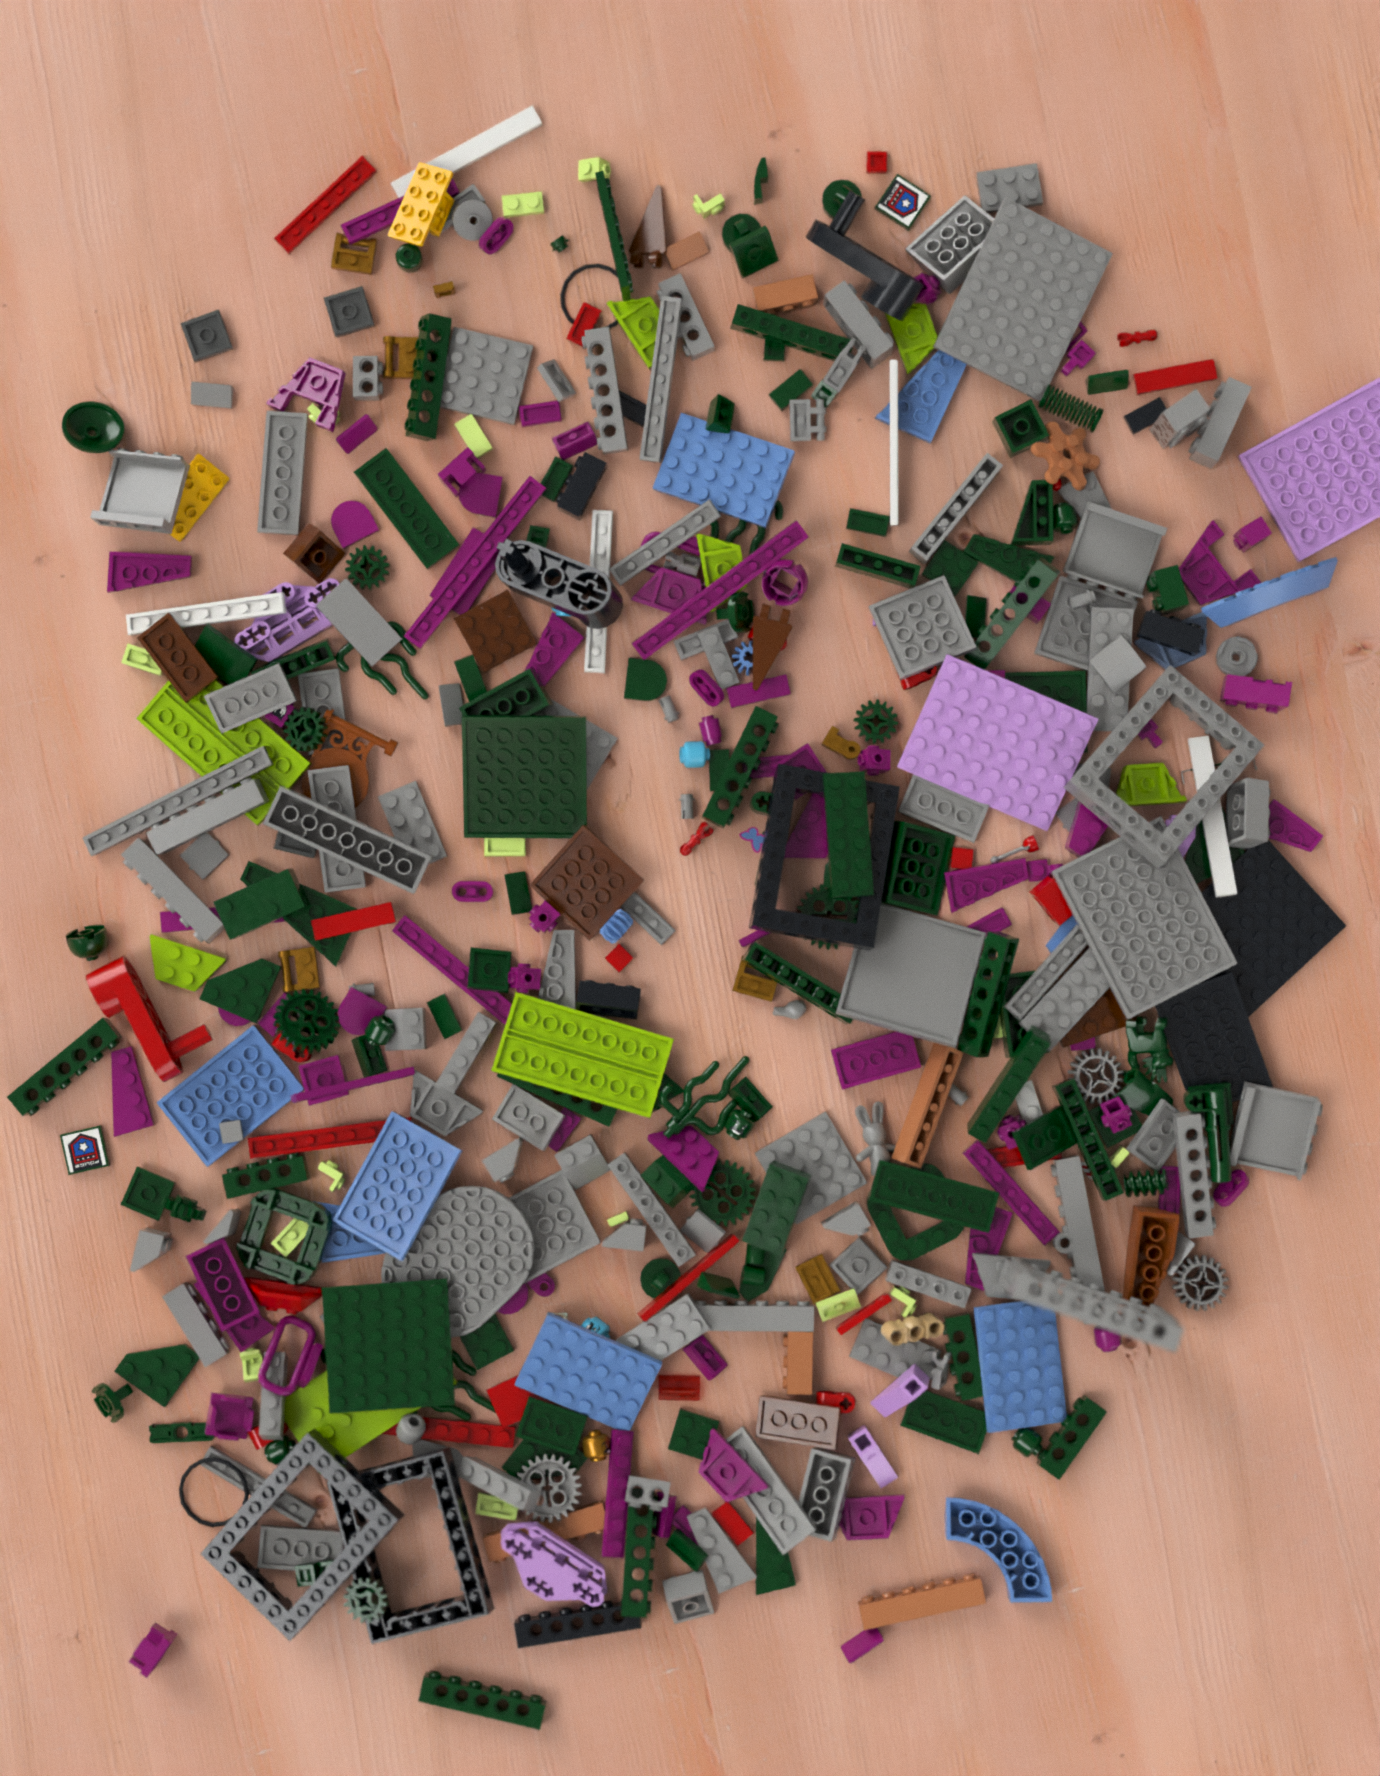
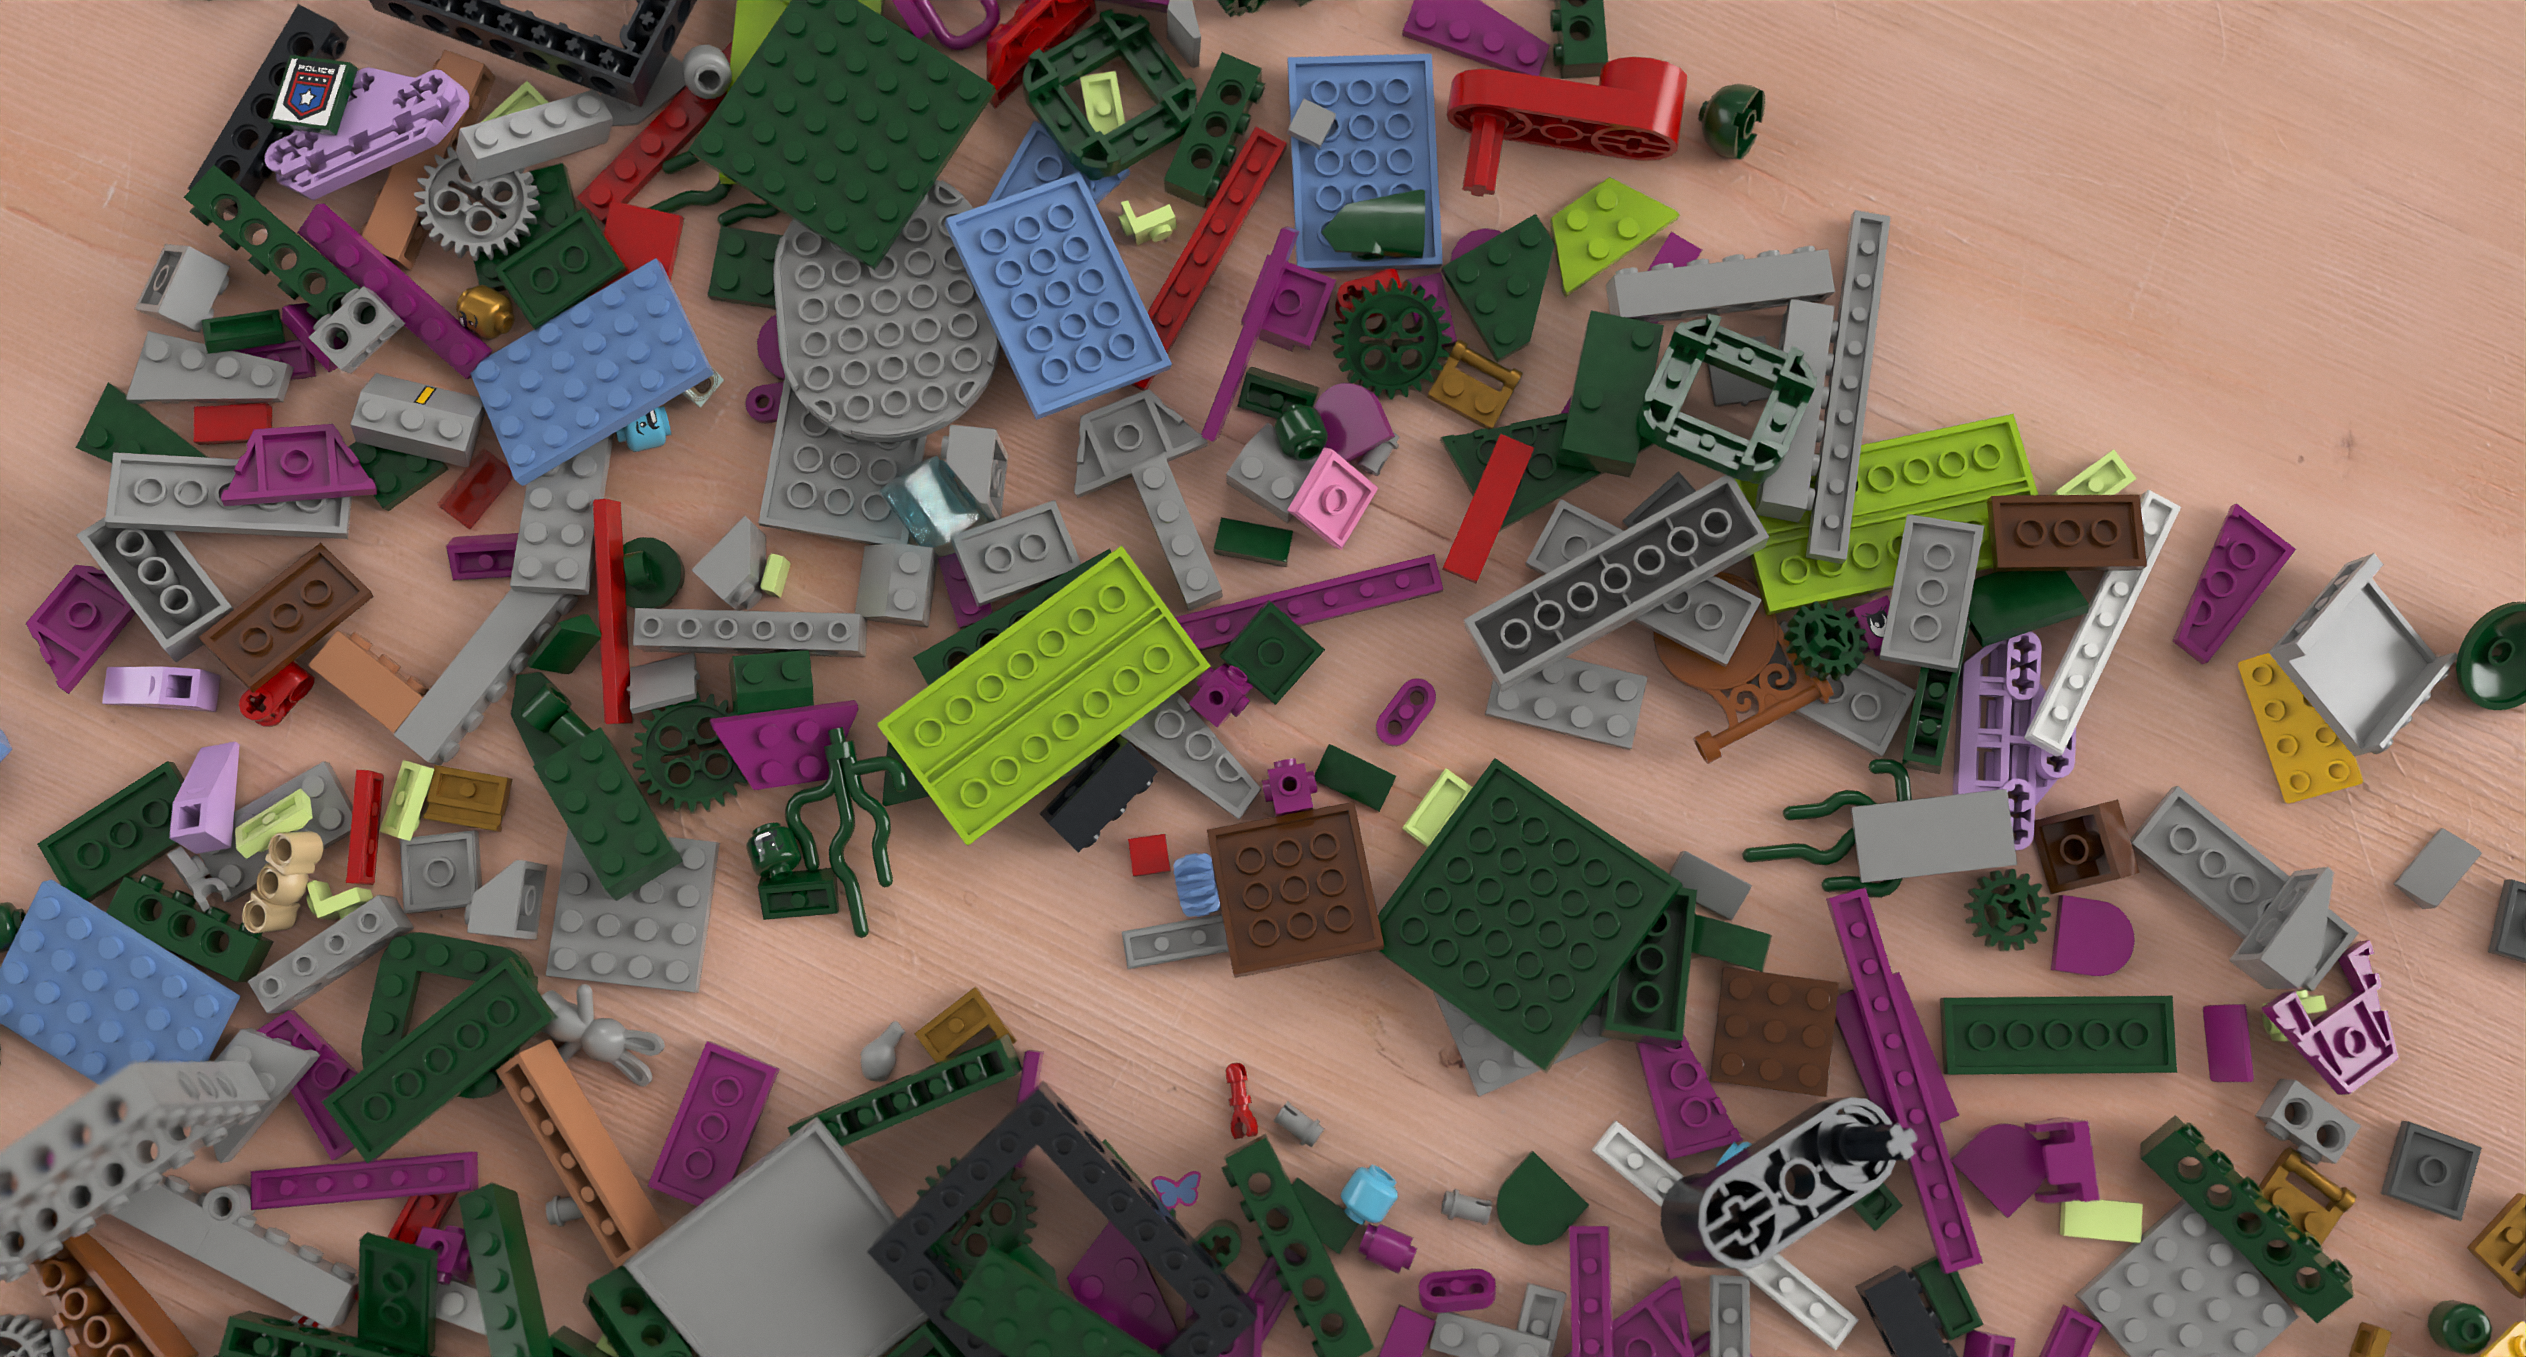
camera: 125 degrees right, 5 degrees down
none -> yellowish green plate [235,788,312,859]
none -> tile [268,55,358,135]
none -> light grey slope [350,373,486,468]
none -> clear light blue brick [879,455,981,548]
none -> bright pink tile [1287,448,1378,550]
none -> dark green panel [1321,189,1425,262]
none -> plate [1639,314,1817,484]
none -> light grey slope [2229,867,2334,989]

